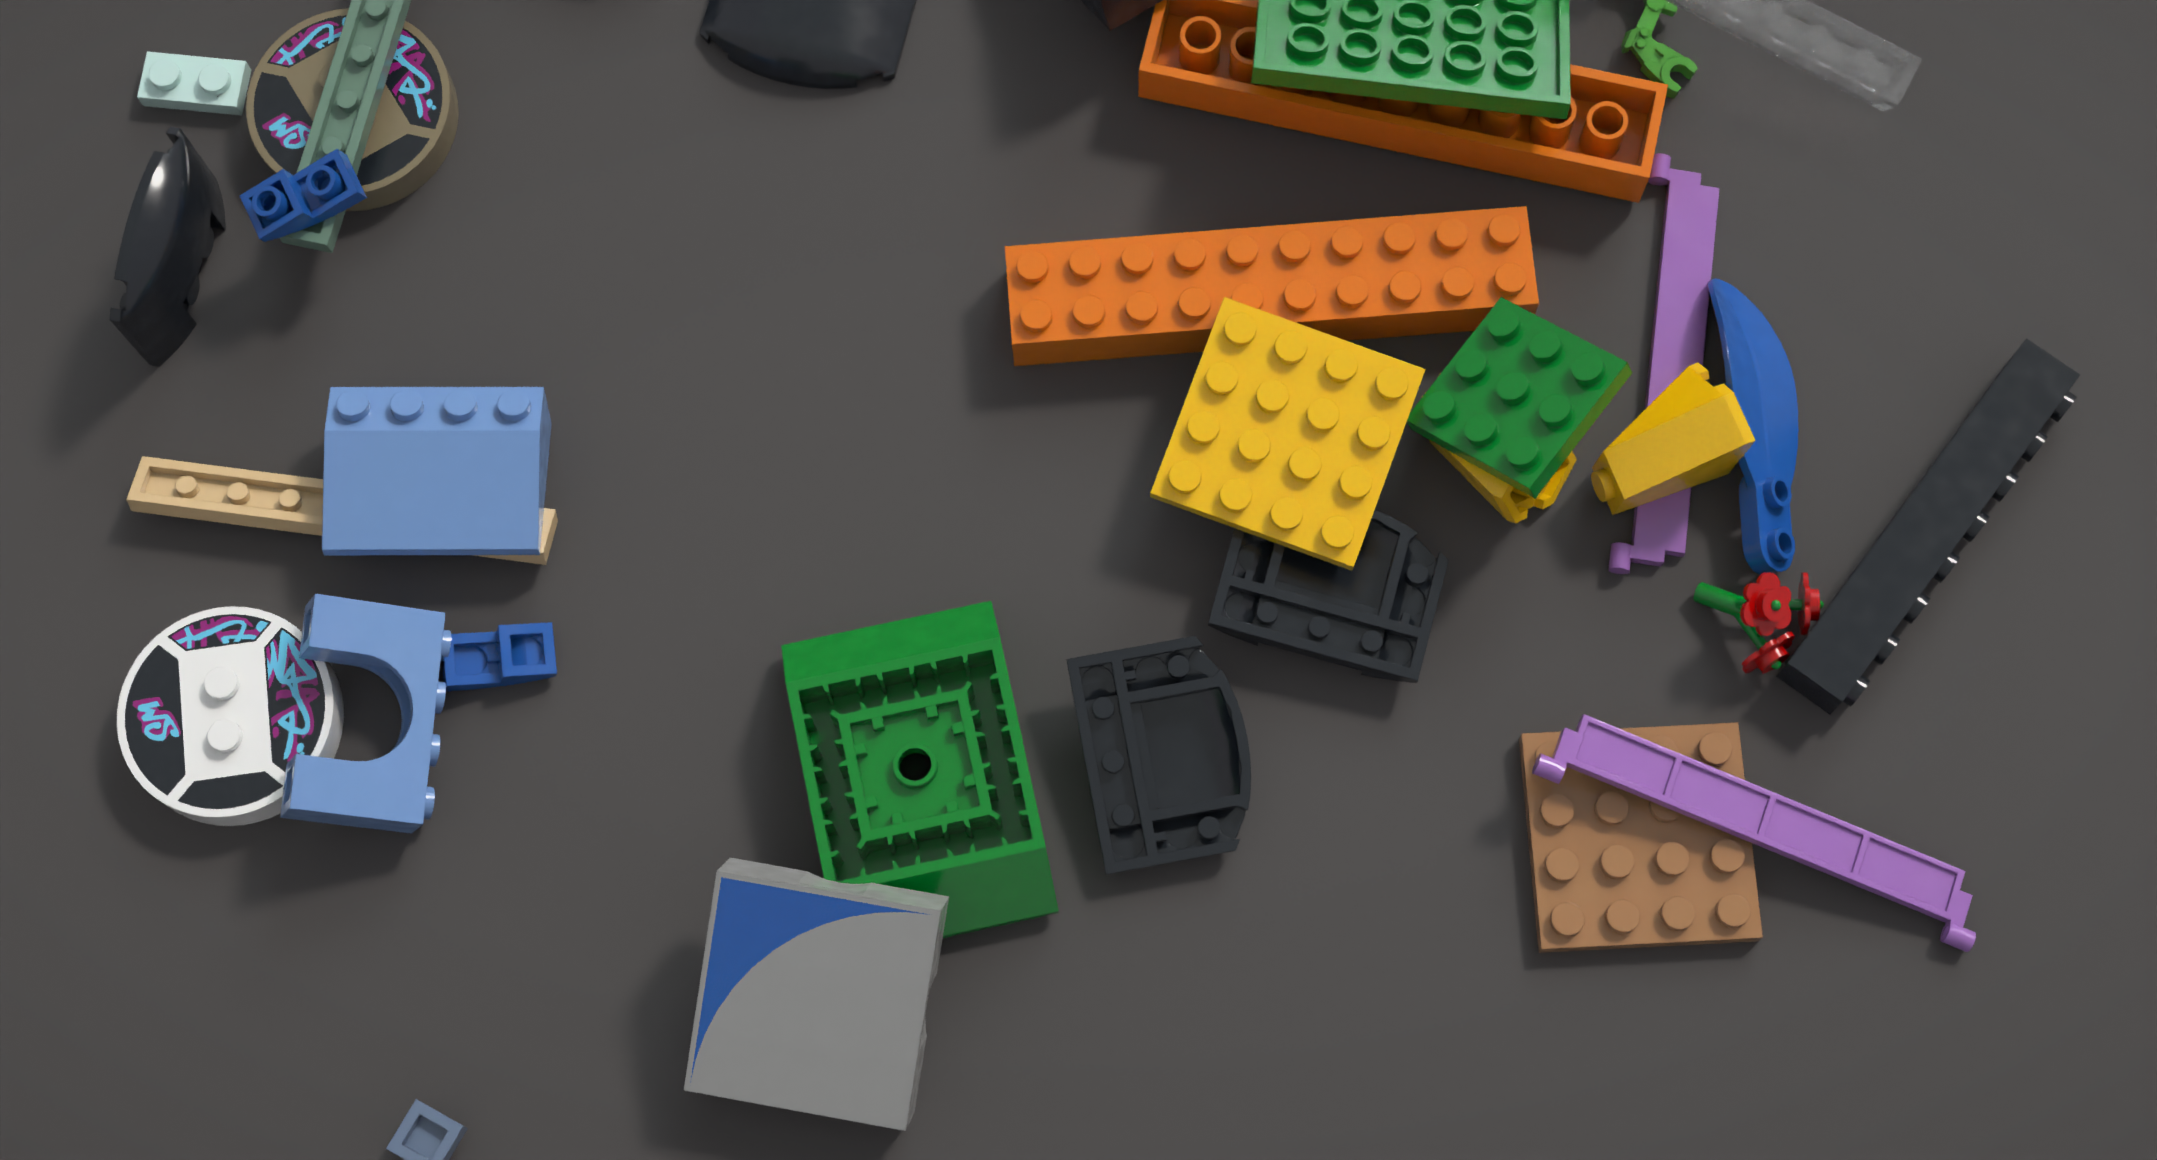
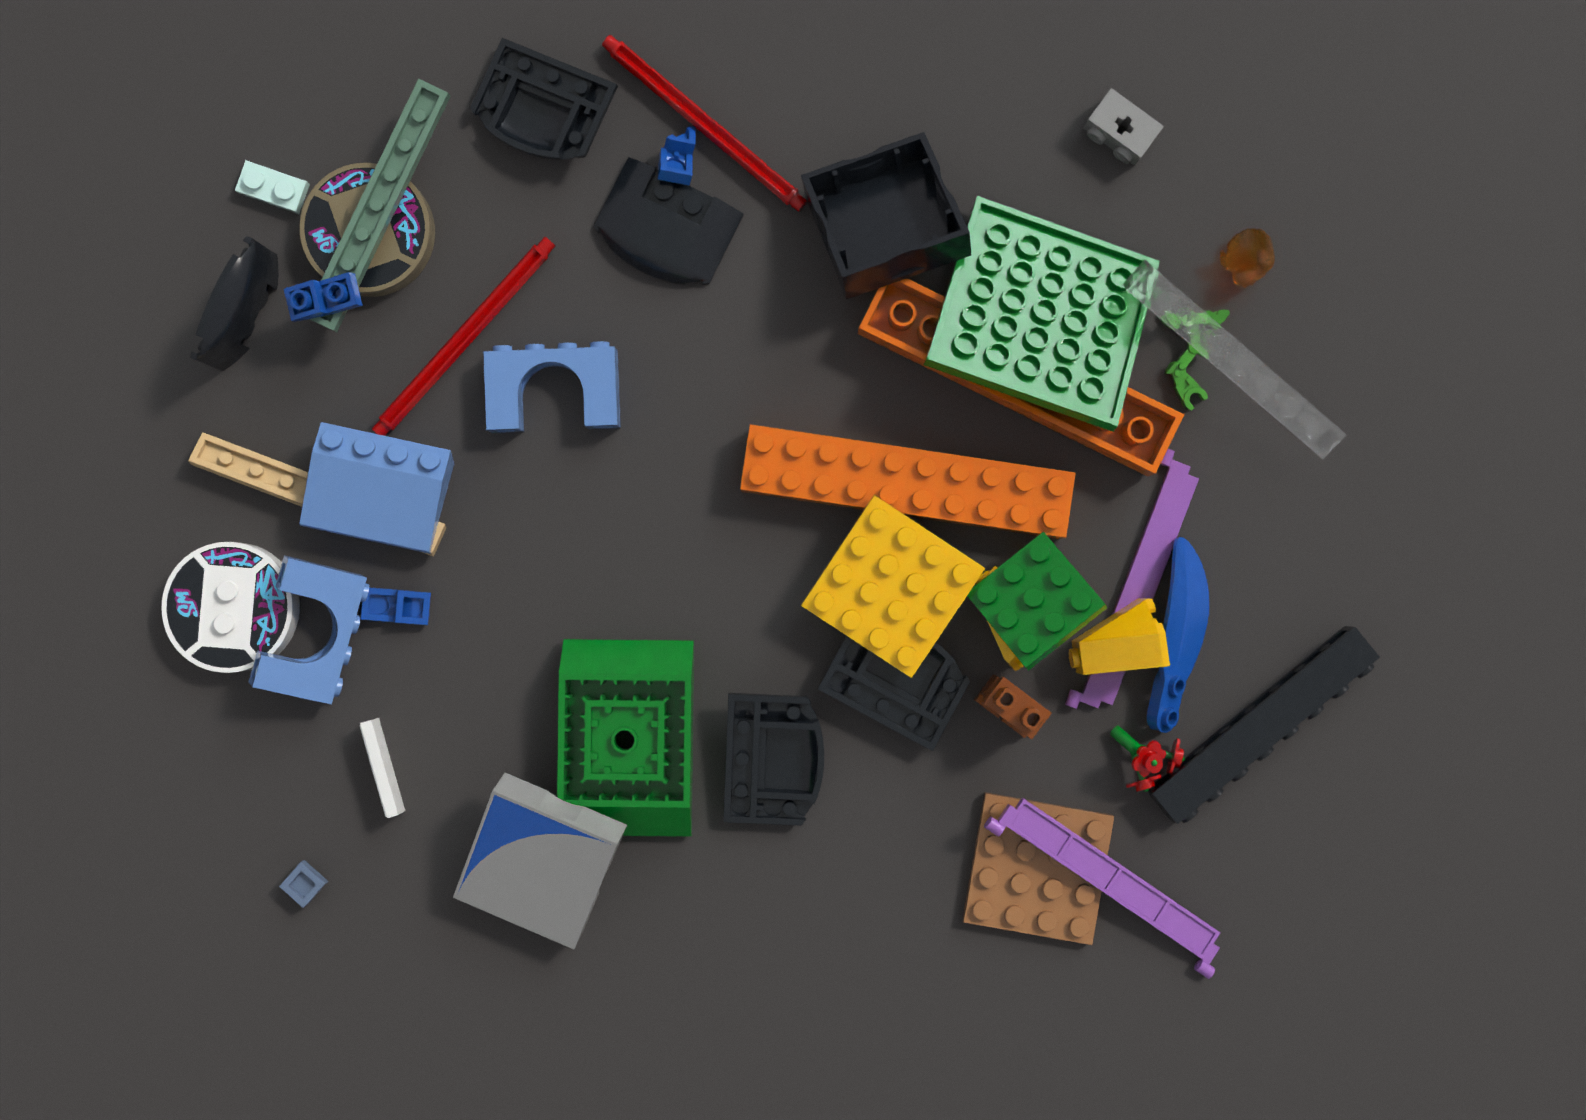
camera: 10 degrees right, 15 degrees up
none -> white tile [359,718,405,818]
none -> red piece [372,237,556,436]
none -> medium blue arch [483,341,621,433]
none -> dark orange hips [974,674,1052,740]

